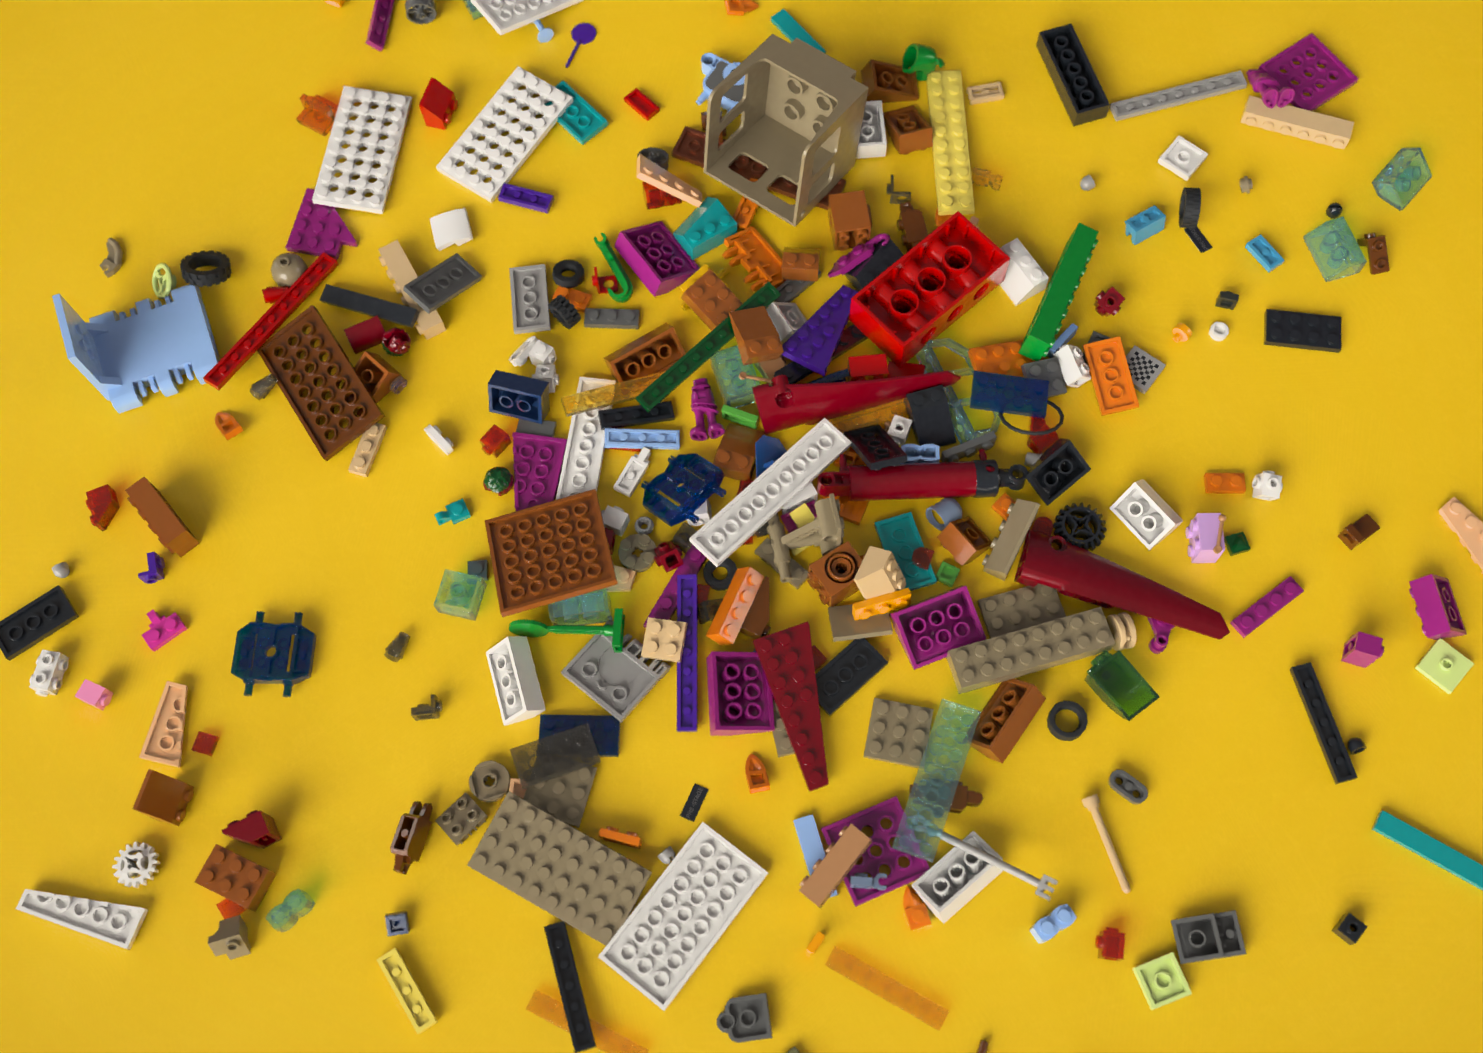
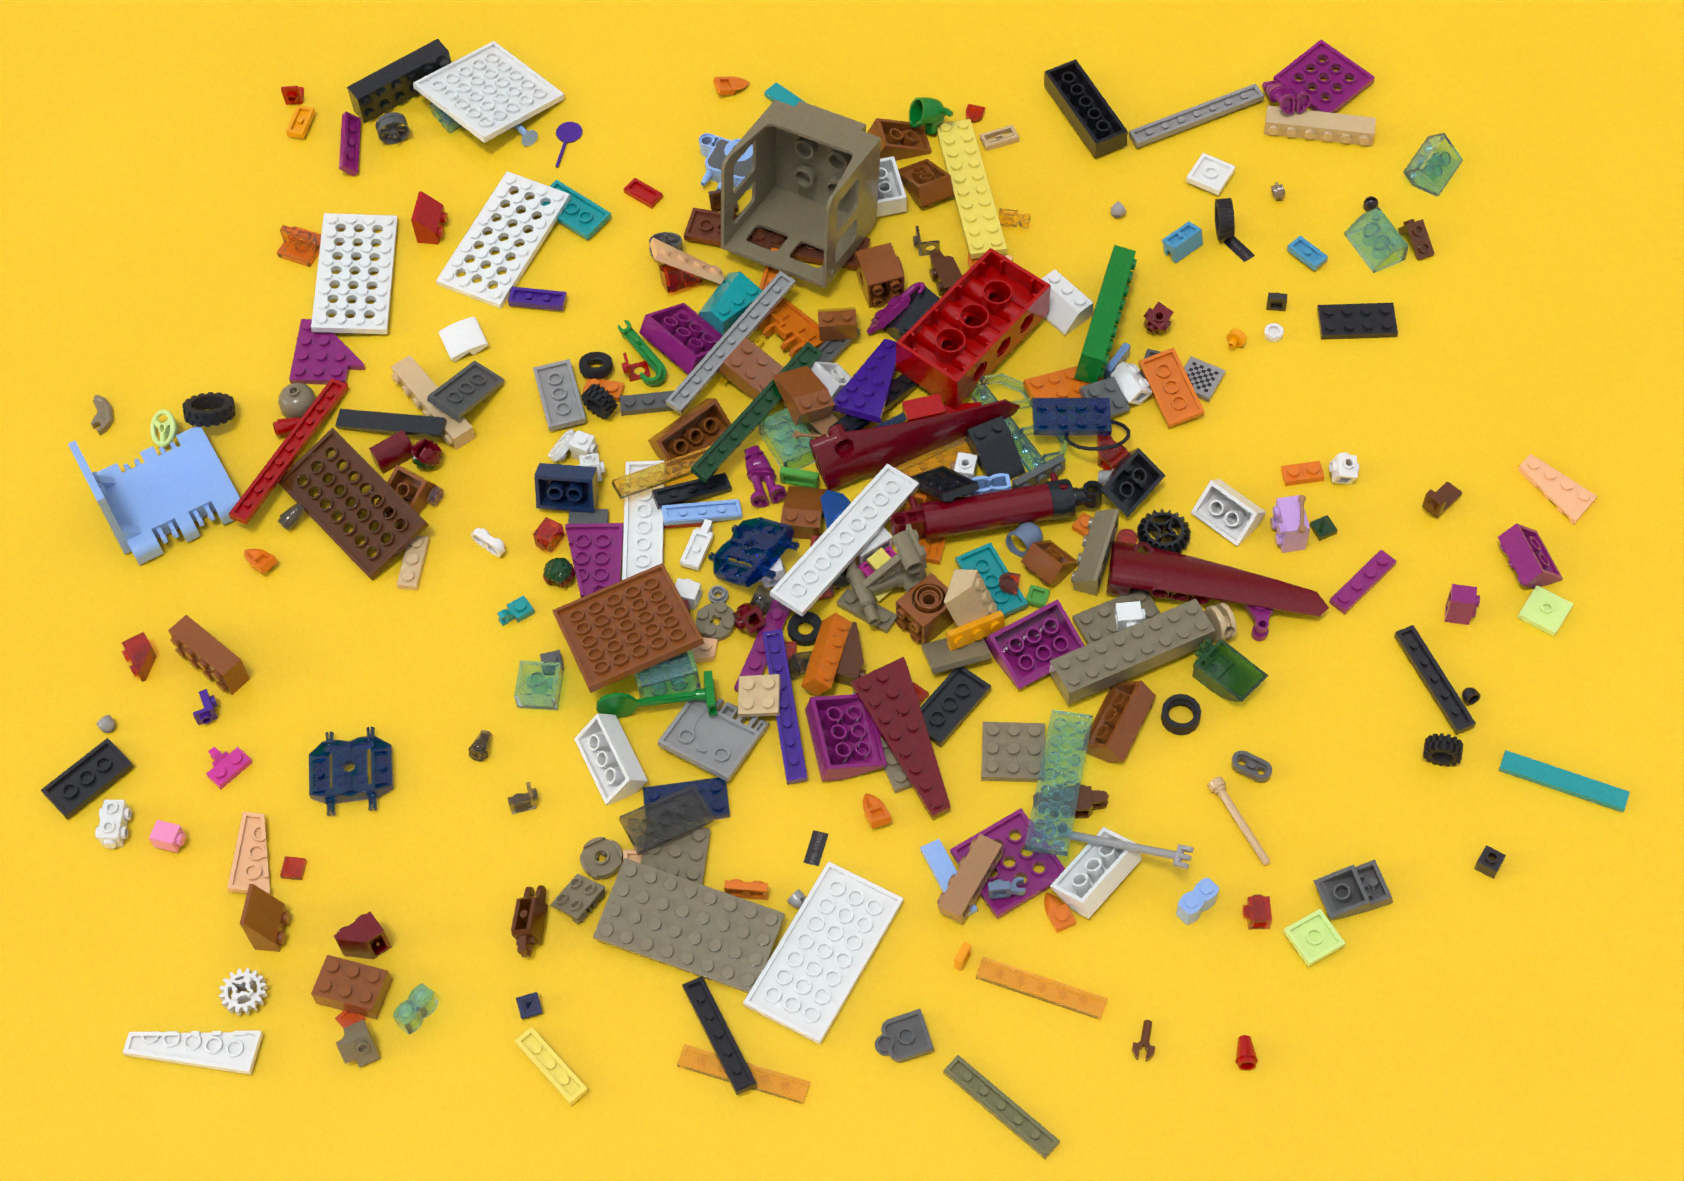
camera: 10 degrees left, 10 degrees down
none -> light grey plate [666,271,795,414]
none -> clear red tile [966,104,985,123]
none -> white brick [1114,601,1146,631]
none -> black tyre [1423,733,1463,767]

